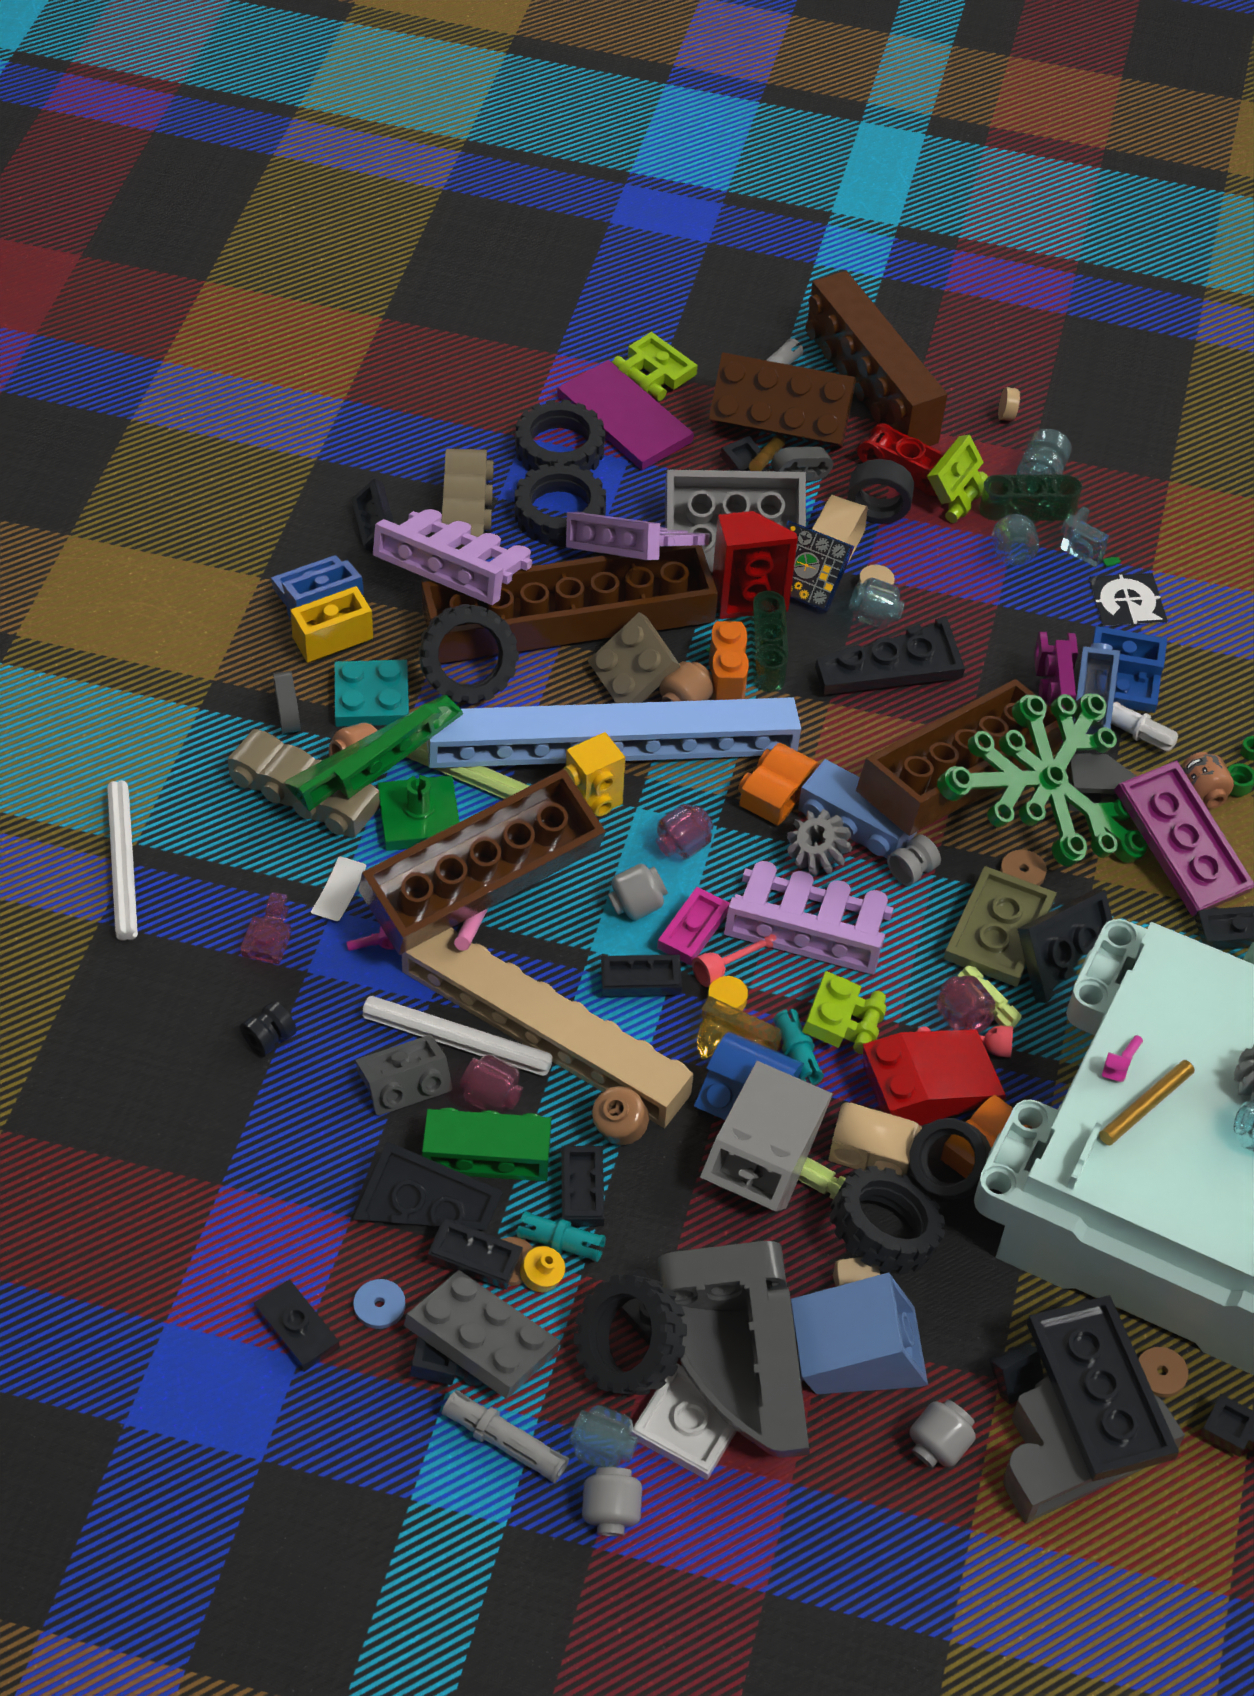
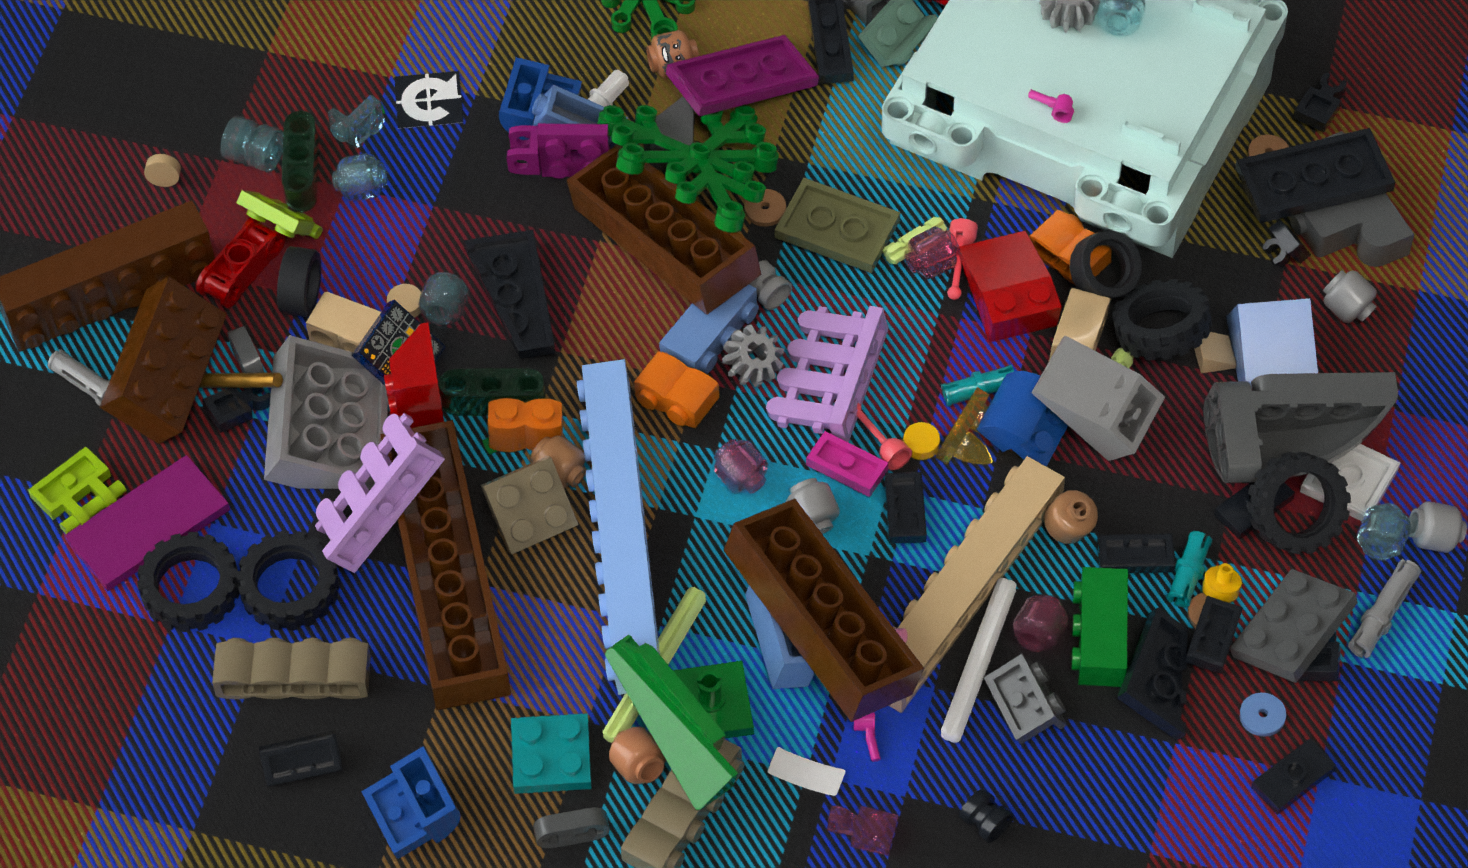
camera: 85 degrees left, 5 degrees up
yellow brick [290,586,373,663] -> none
lavender fence [373,509,532,605] -> none
black tyre [418,604,519,704] -> none
yellow brick [564,732,625,816] -> none
lime plate [802,971,887,1054] -> none
black wing [1017,890,1113,1003] -> none
pearl gold bar [1099,1060,1195,1146] -> none

